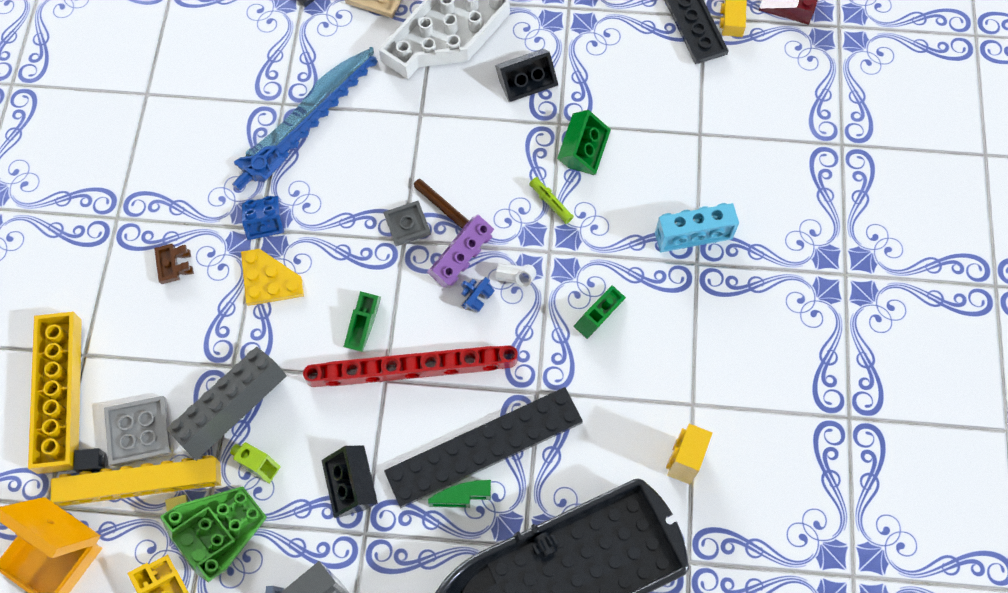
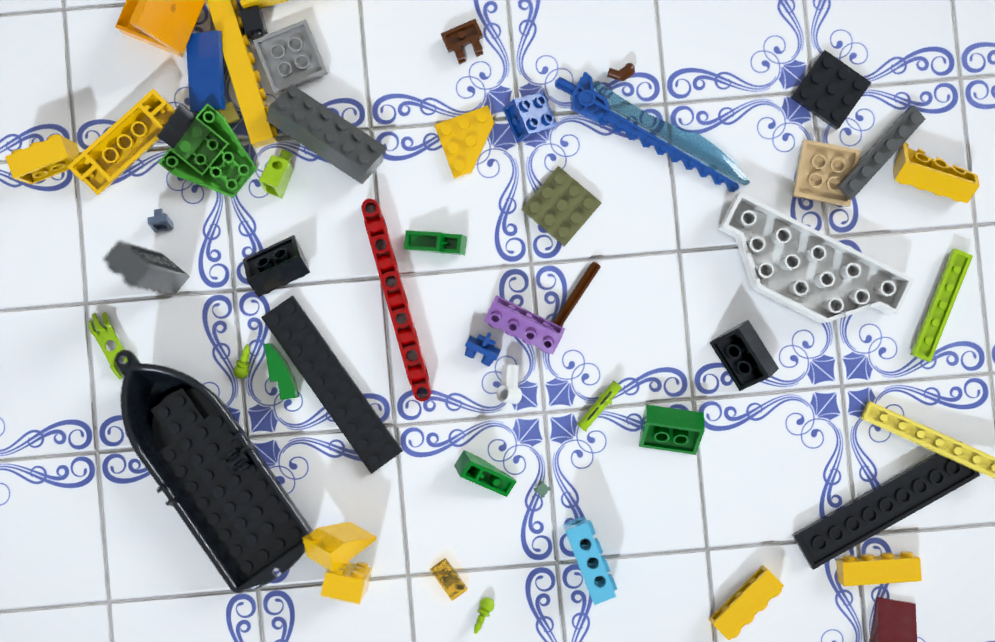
camera: 80 degrees right, 20 degrees up
dark grey plate [383,200,431,247] -> none
none -> black slope [157,103,197,148]
none -> blue tile [186,30,226,112]
none -> lime bar [233,344,250,379]
none -> yellow slope [303,522,377,573]
none -> clear yellow tile [430,557,468,601]
none -> lime bar [474,597,494,634]
none -> olive plate [521,166,602,247]
none -> sand green piece [534,481,551,498]
none -> reddish brown arm [607,63,635,81]
none -> yellow brick [709,565,784,641]

